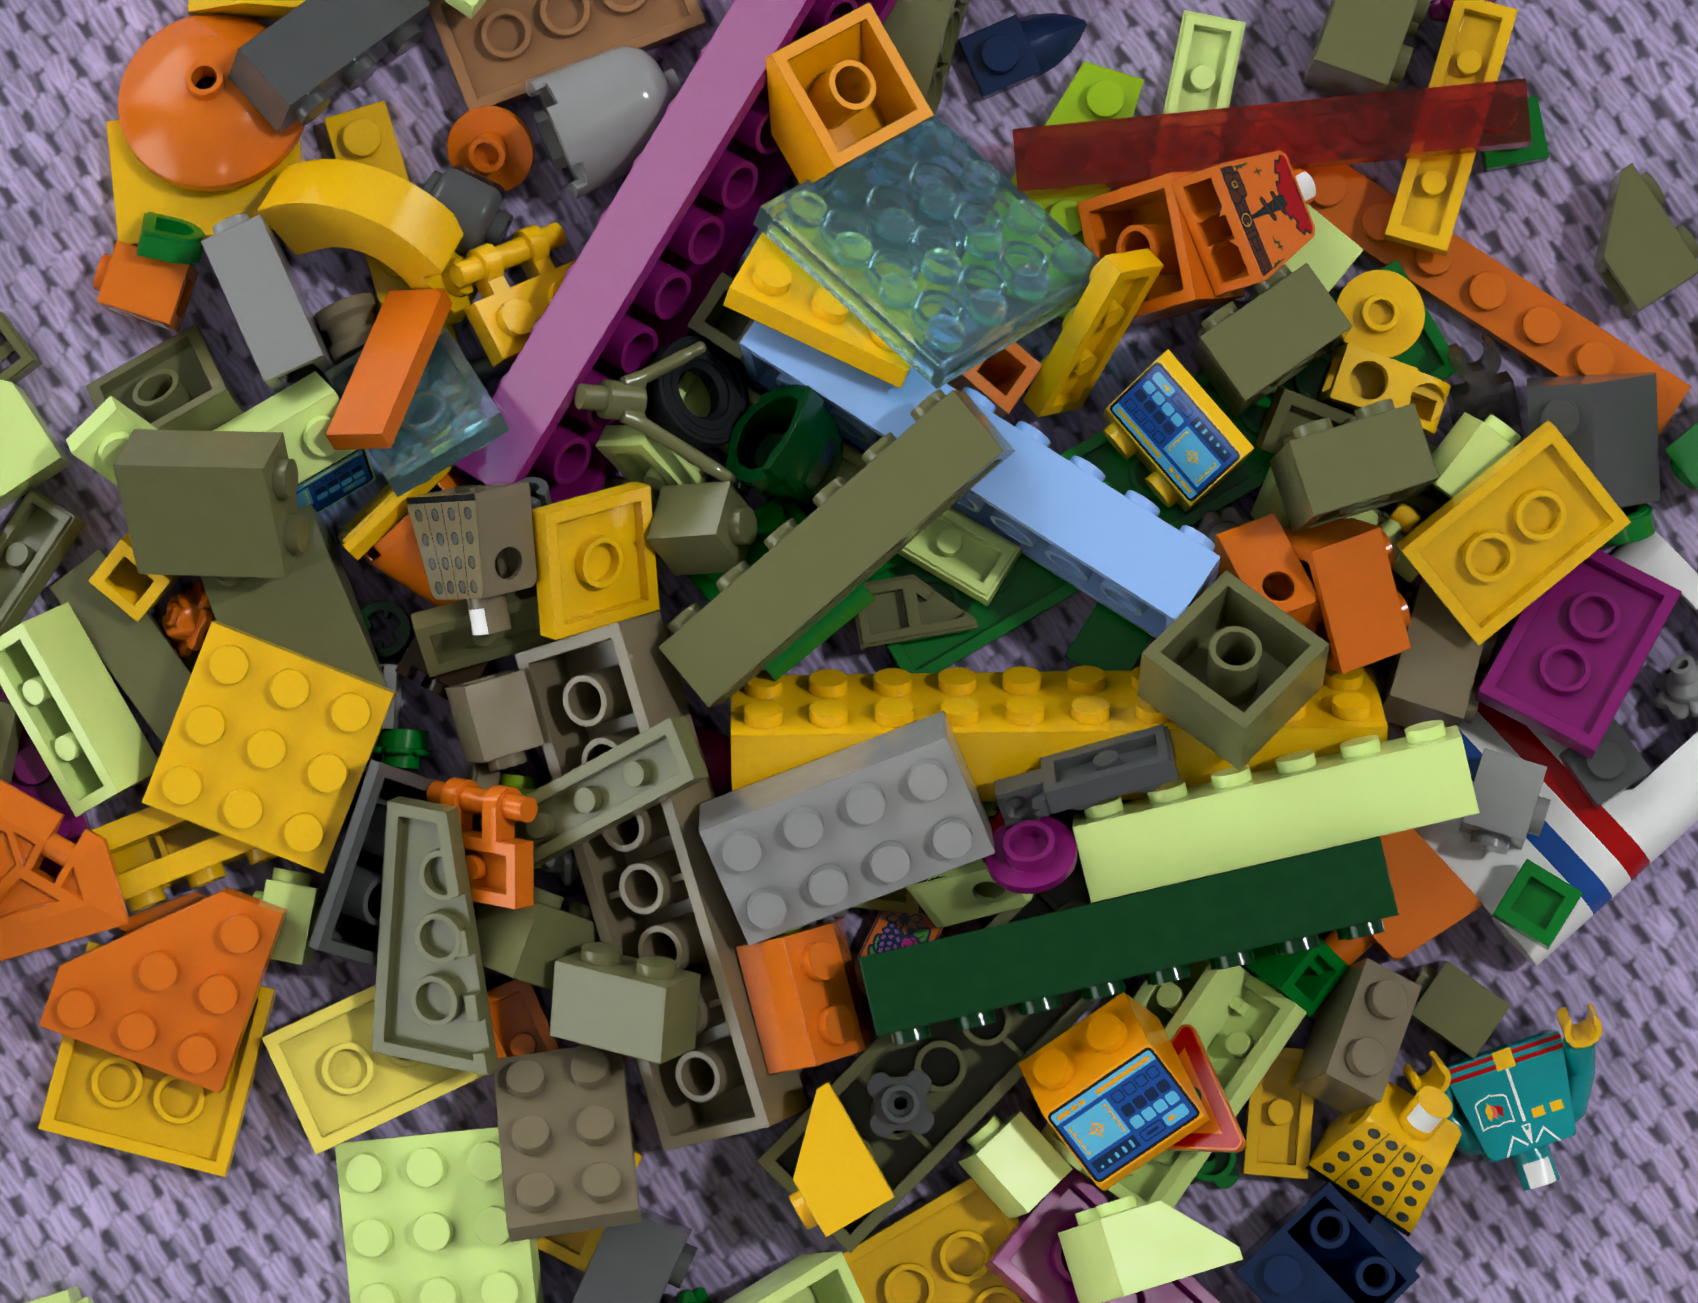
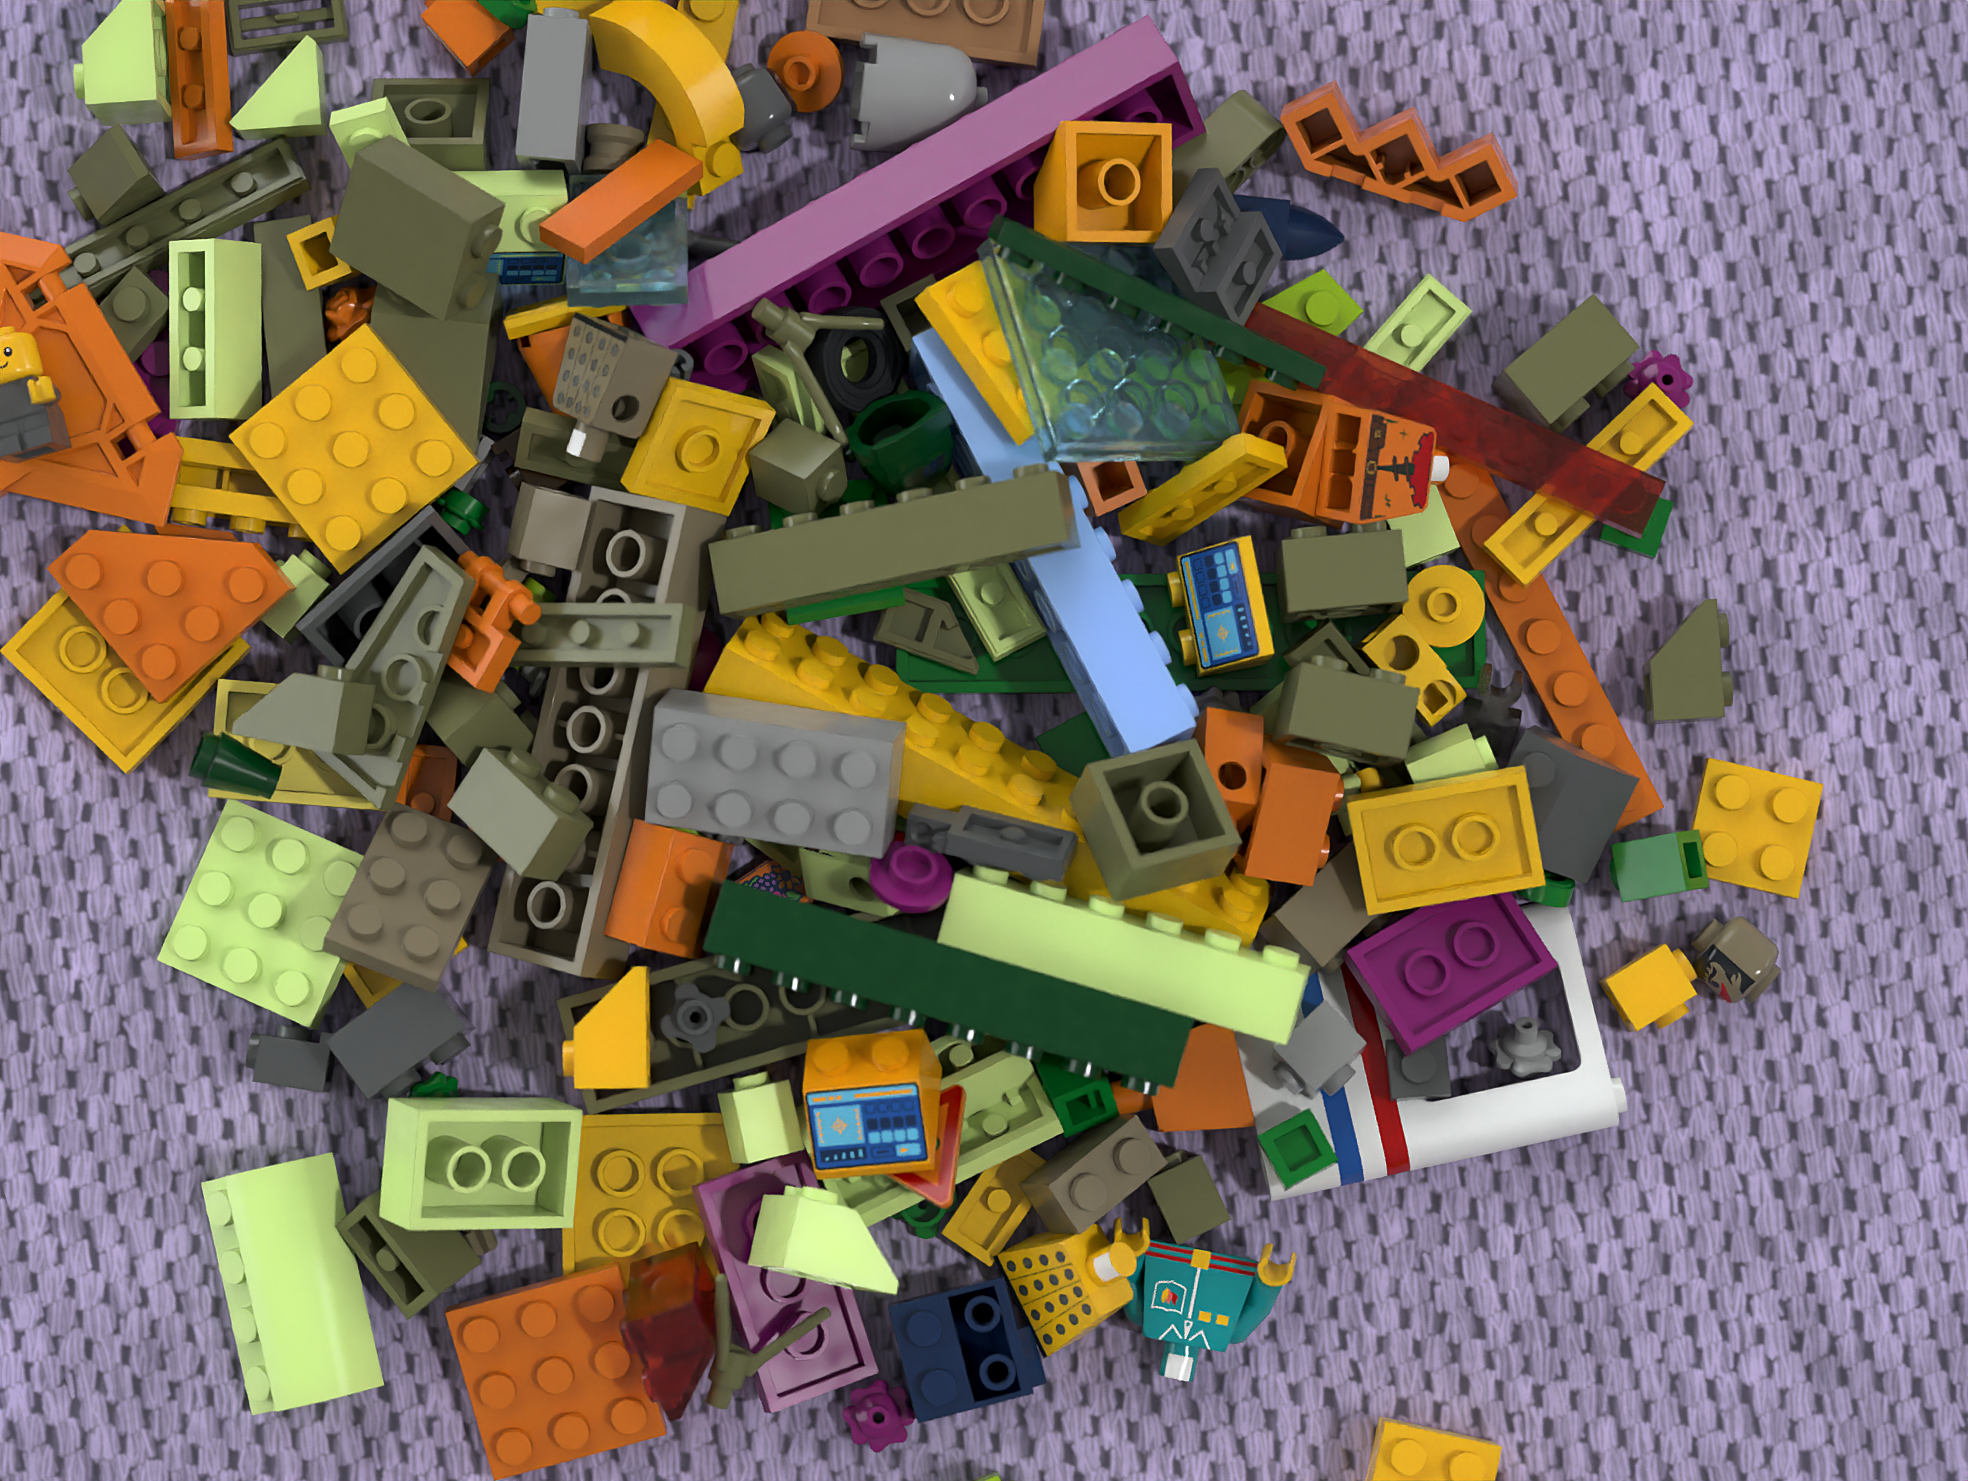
camera: 20 degrees right, 0 degrees up
yellow plate [449,222,576,368] -> none
none -> dark green cone [188,731,282,799]
none -> olive slope [232,664,376,756]
none -> dark green plate [987,213,1327,391]
none -> dark grey slope [1153,168,1283,326]

